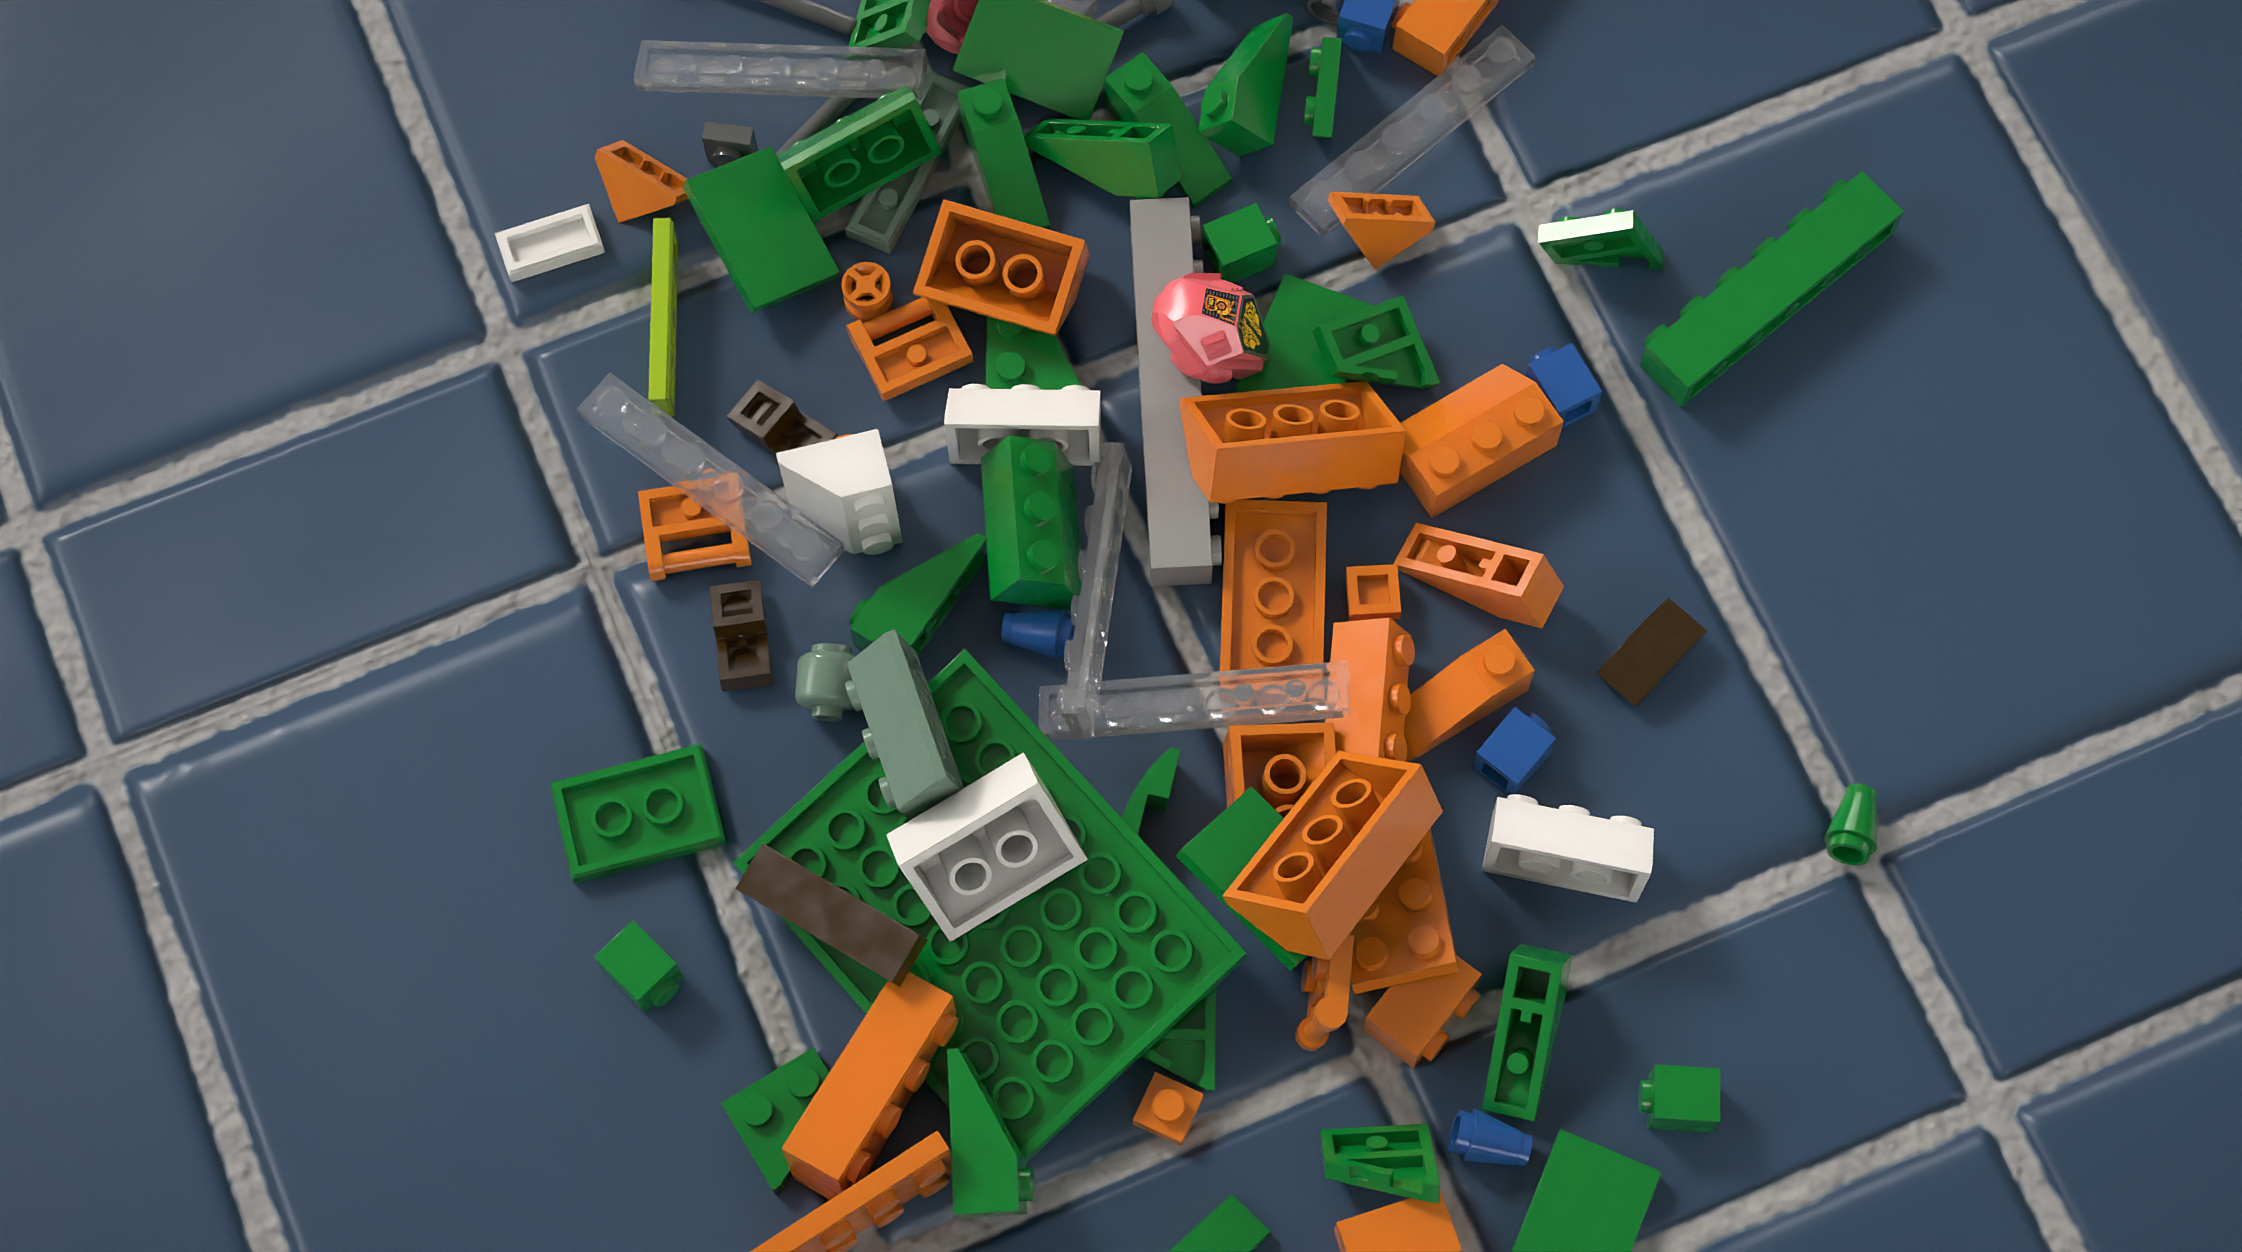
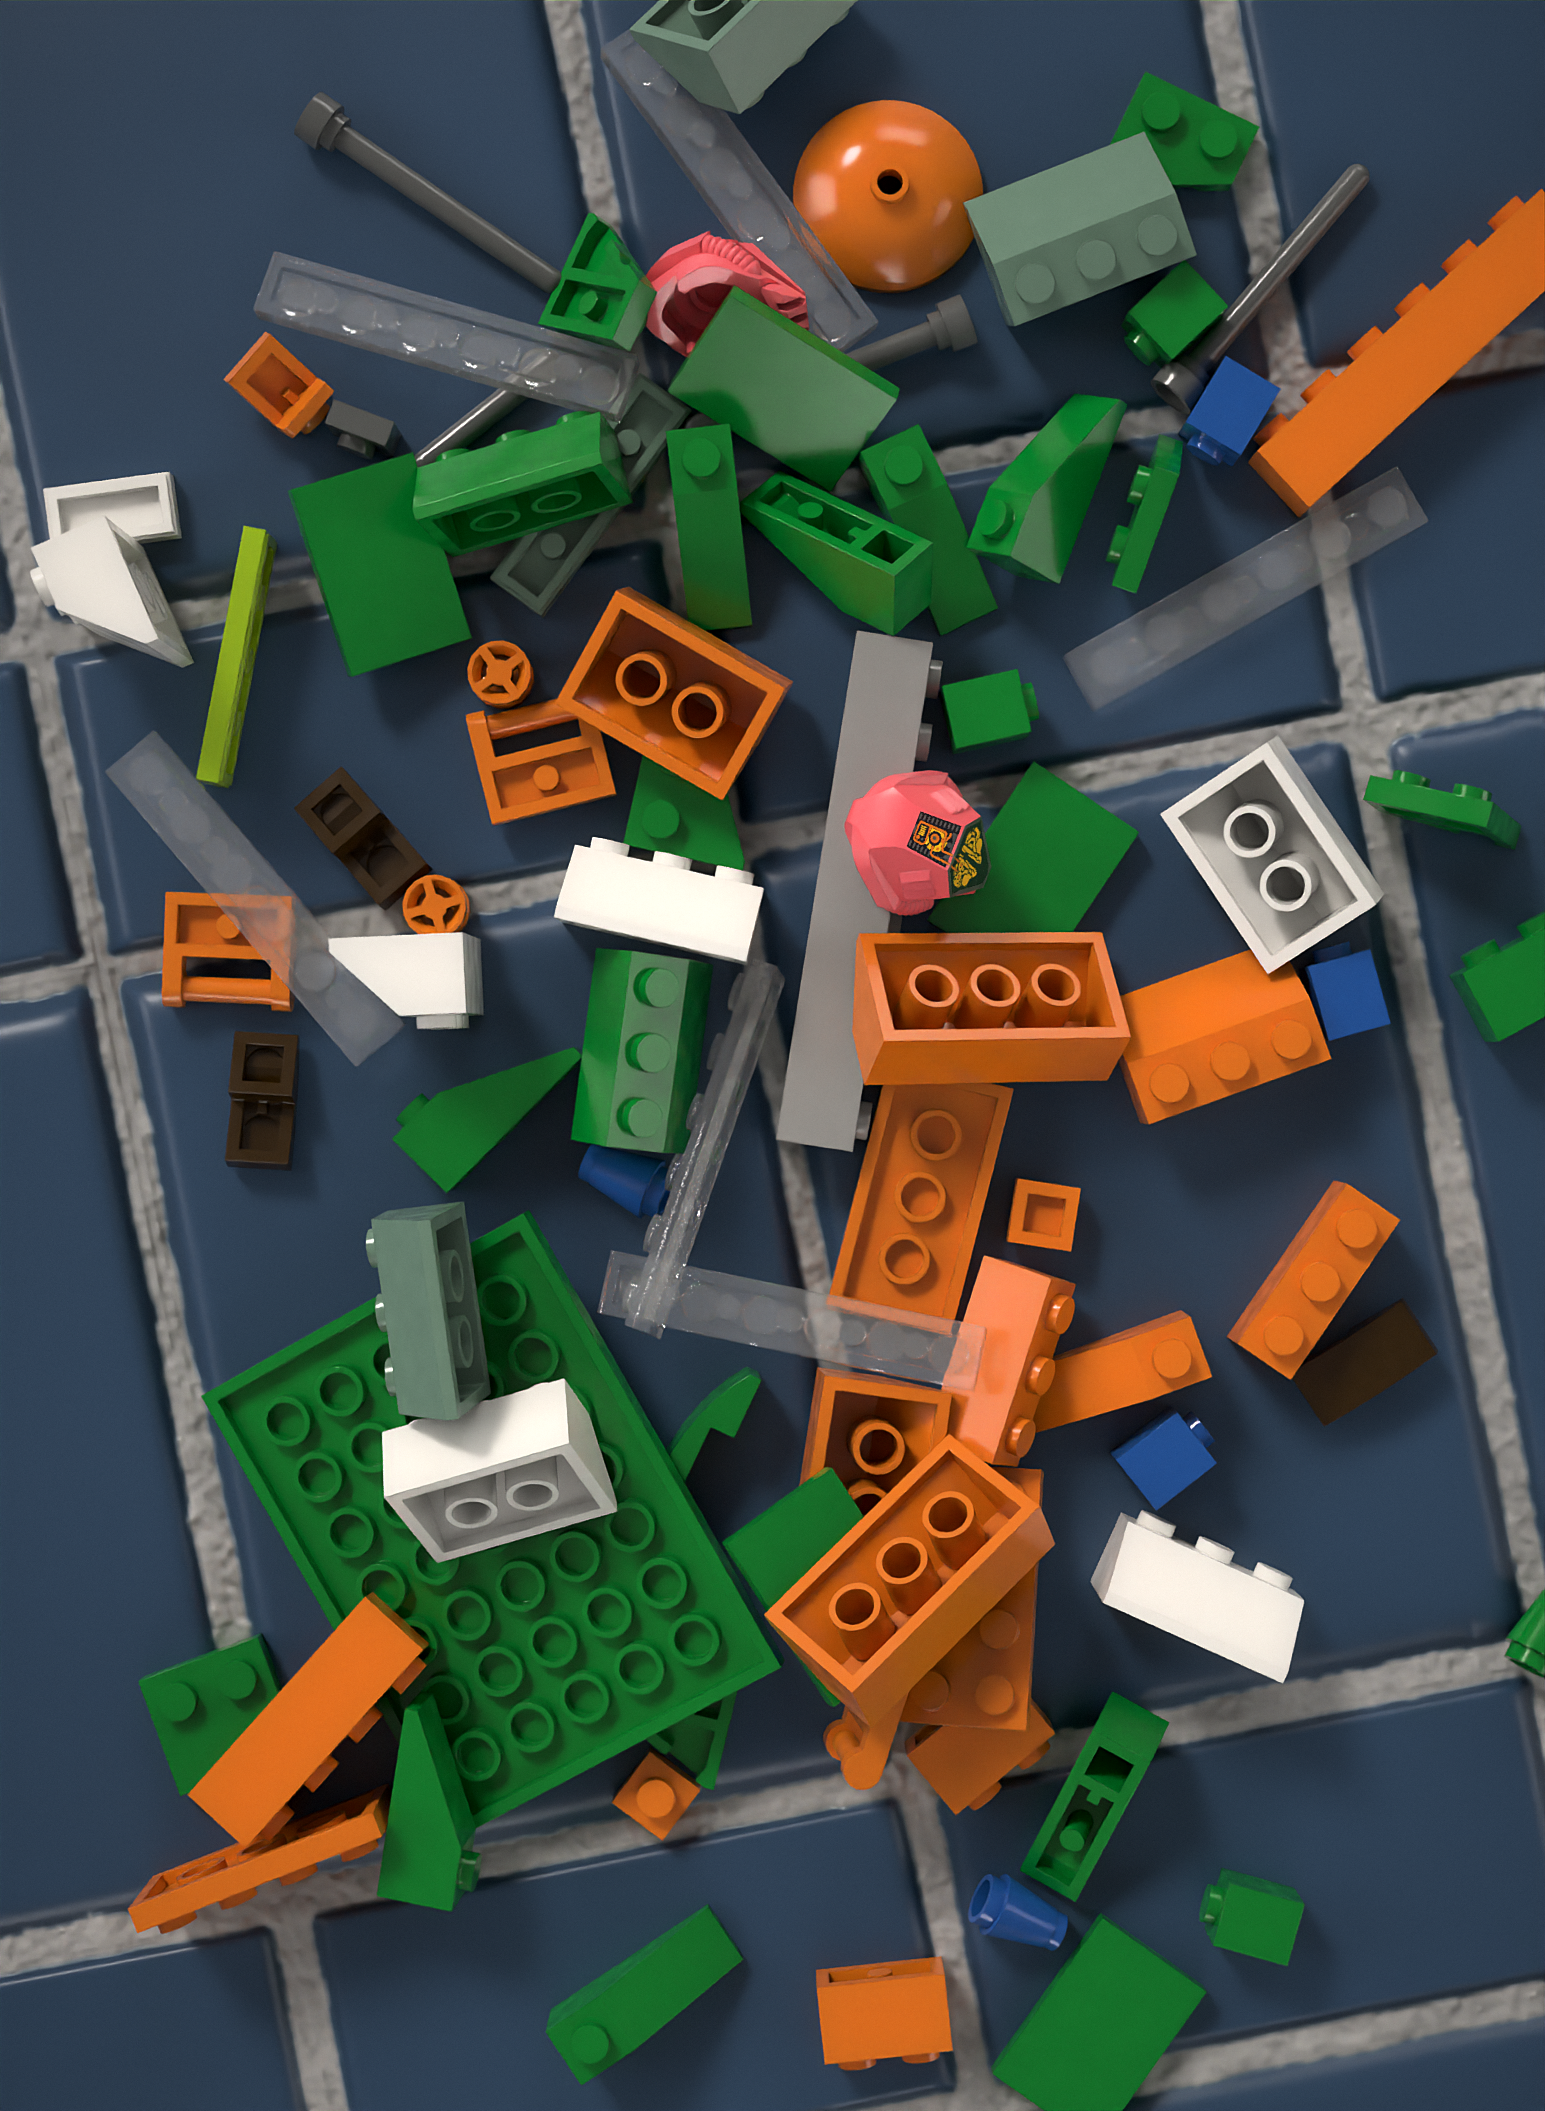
camera: 15 degrees right, 20 degrees up
green tile [550,743,727,884] -> none
orange slope [594,140,688,223] -> none
green brick [594,920,683,1013] -> none
dark brown tile [735,843,928,987] -> none
sand green head [795,643,856,722] -> none
green wing [1312,295,1440,390] -> none
green wing [1320,1124,1440,1203] -> none
orange slope [1327,191,1435,270] -> none
orange slope [1393,523,1564,629] -> none
none -> white slope [30,515,194,668]
none -> orange bracket [223,332,334,438]
none -> white slope [1160,735,1384,974]
none -> orange brick [1227,1180,1400,1380]

